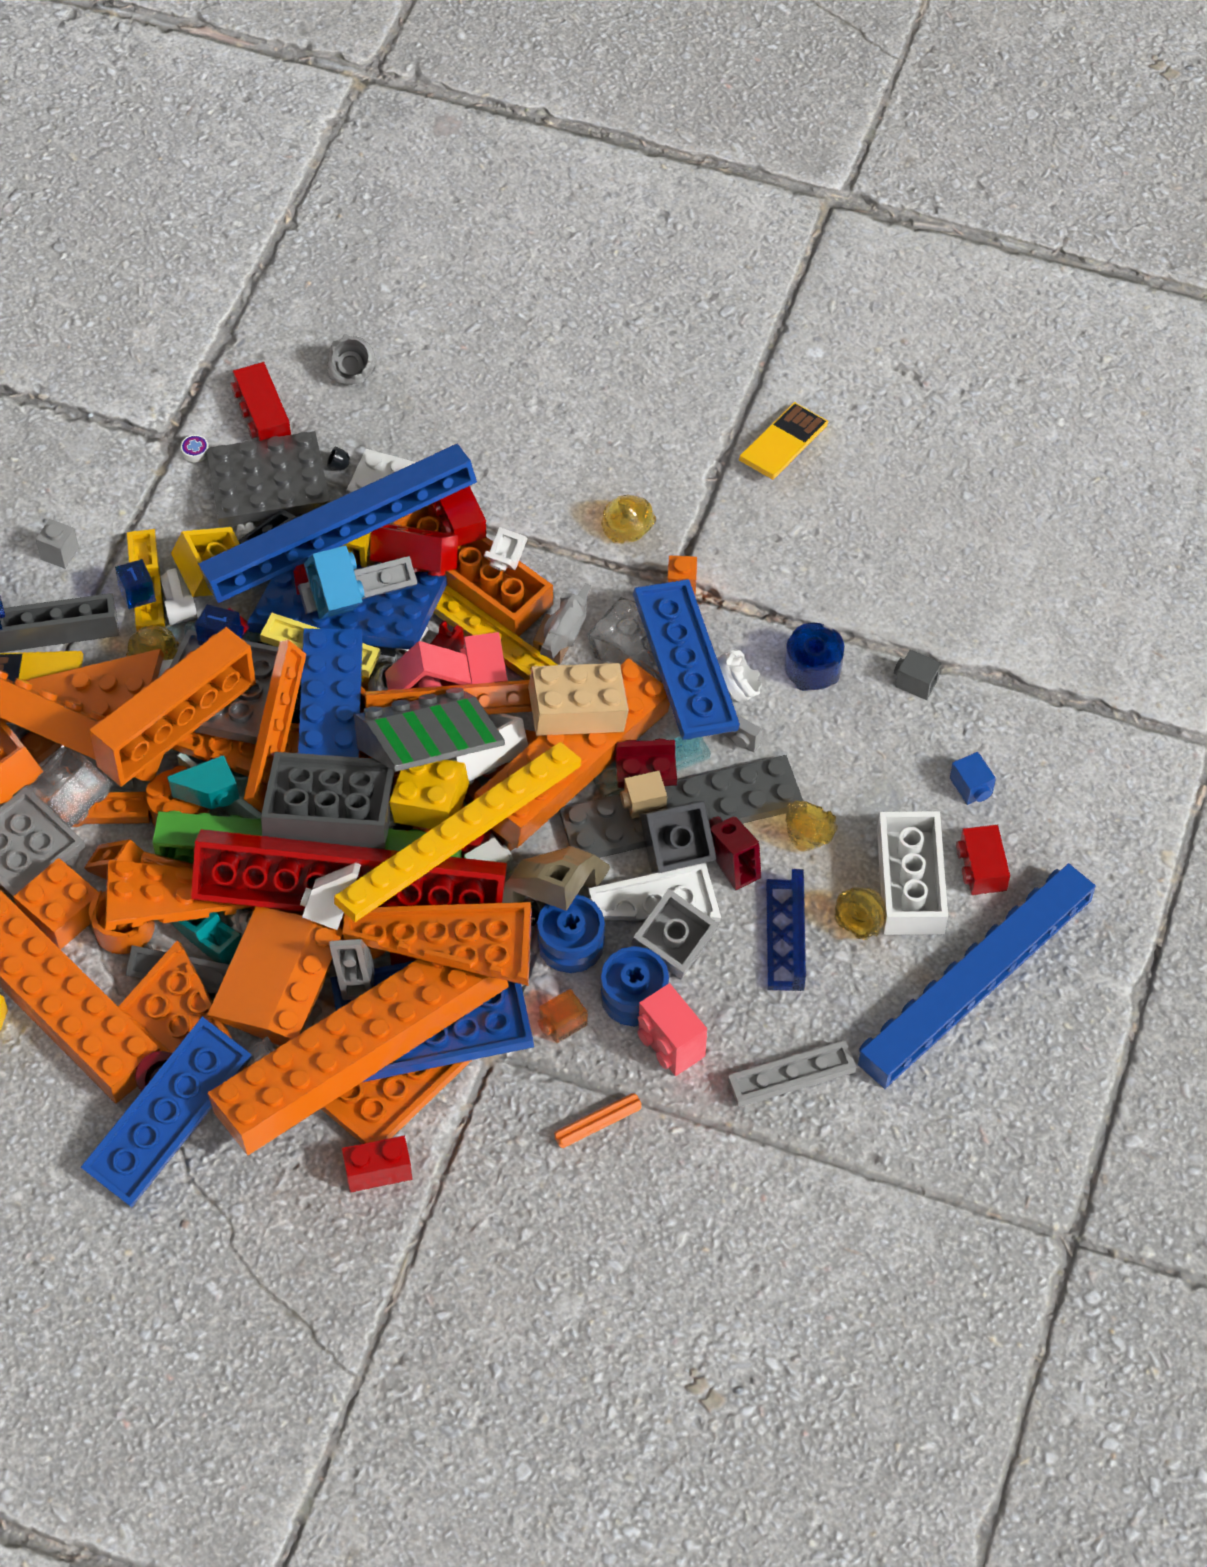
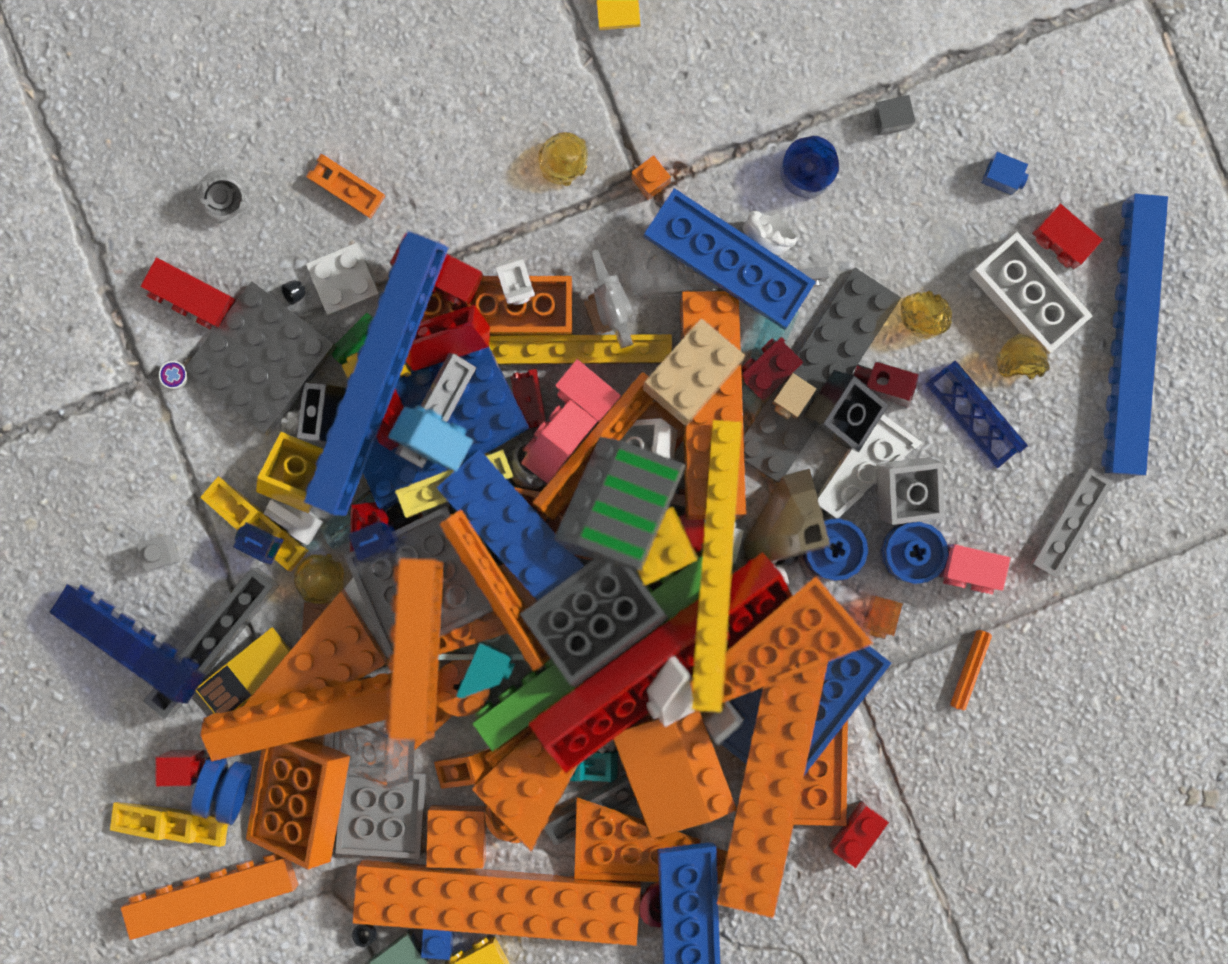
camera: 40 degrees left, 30 degrees up
none -> orange plate [306,154,386,219]

